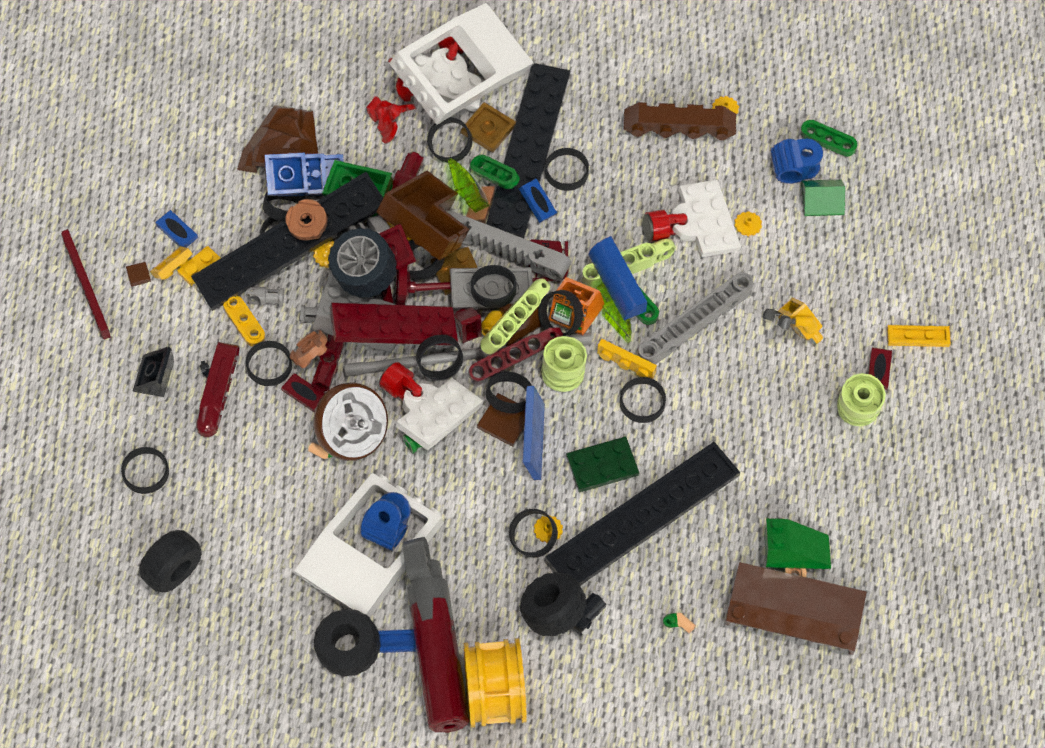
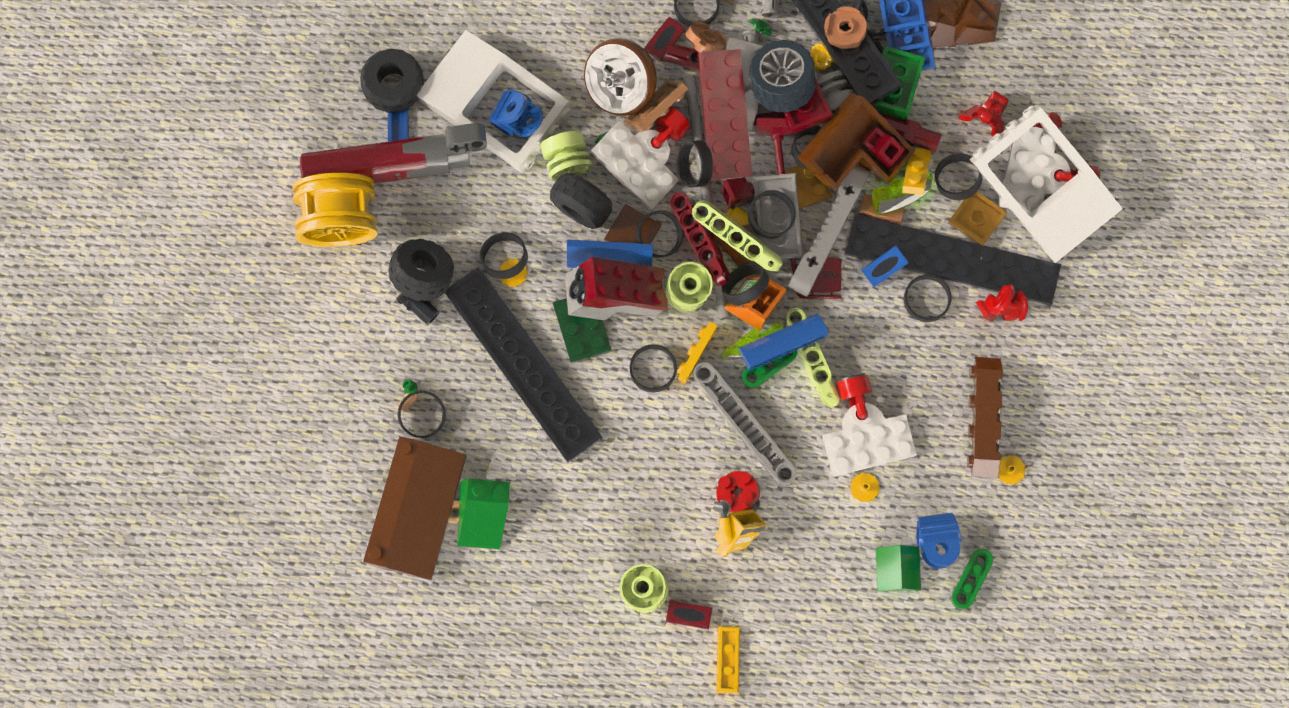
camera: 90 degrees right, 15 degrees up
green plate [470,154,520,189] -> none
none -> black tyre [397,391,446,438]
none -> yellowish green wheel [540,131,592,181]
none -> black tyre [550,172,612,229]
none -> dark red piece [565,257,668,320]
none -> medium nougat plate [623,80,688,132]
none -> red plate [716,471,760,513]
none -> green plant [750,18,772,36]
none -> dark red brick [860,126,905,170]
none -> yellow plate [903,148,931,195]
none -> red animal [975,284,1028,322]

